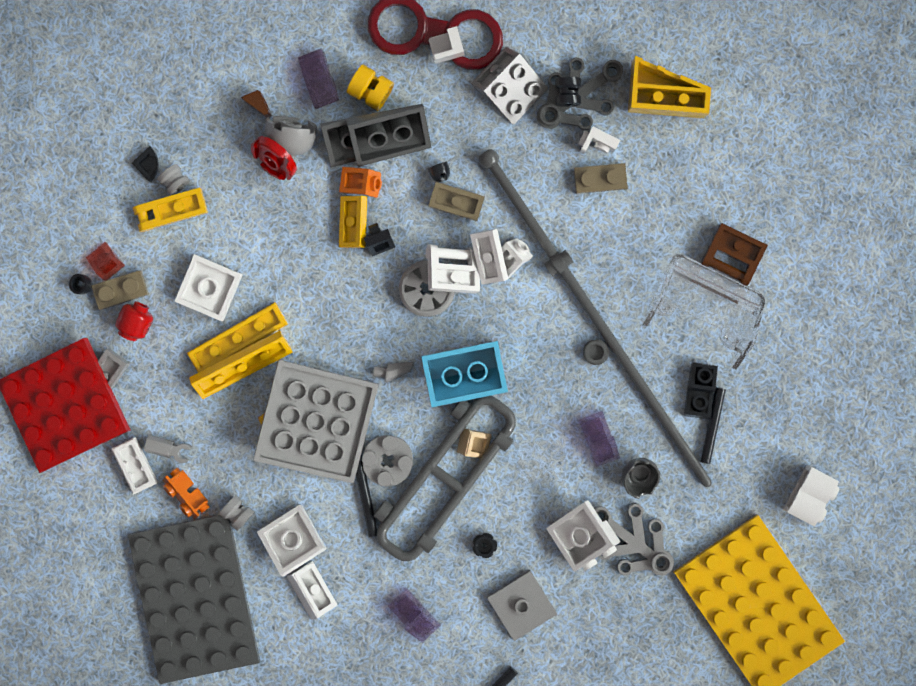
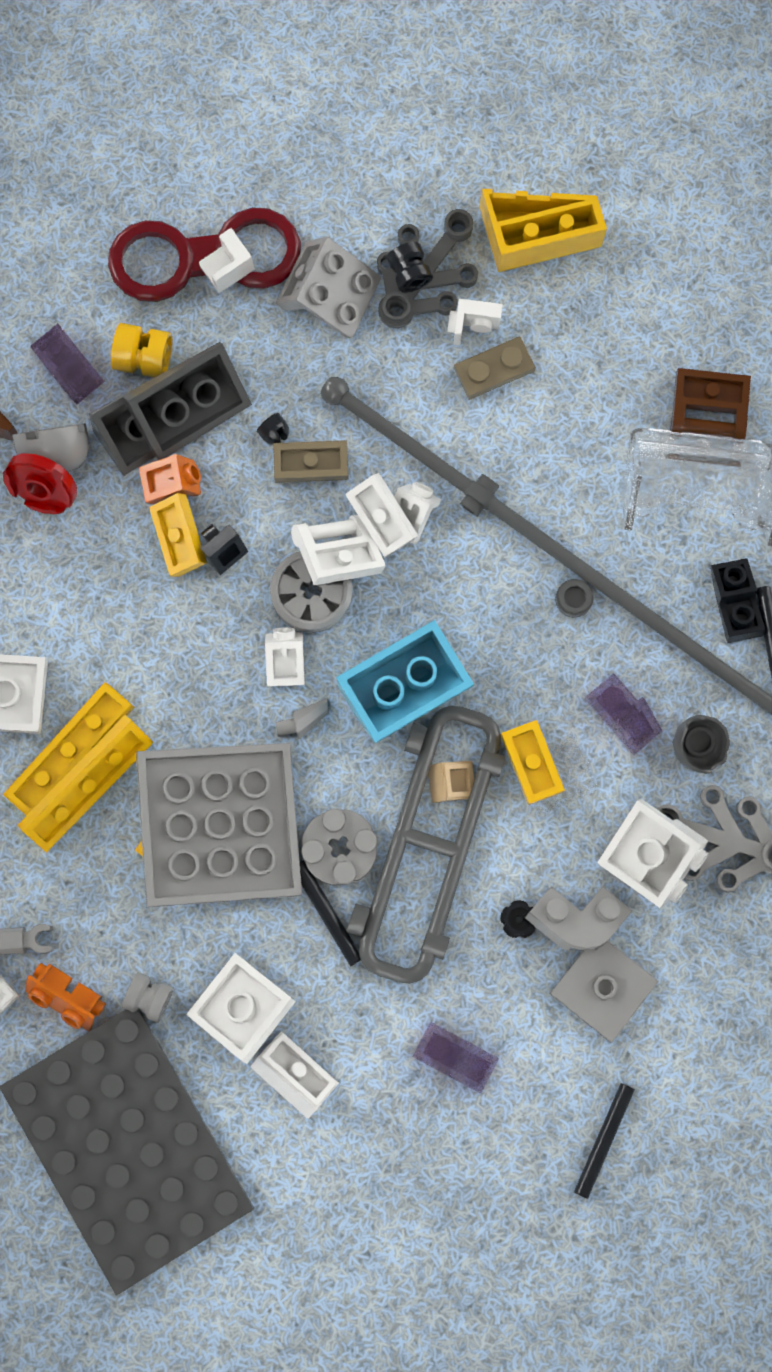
camera: 25 degrees left, 10 degrees down
none -> white bracket [265,627,305,686]
none -> yellow plate [501,720,565,805]
none -> light grey plate [525,886,632,951]

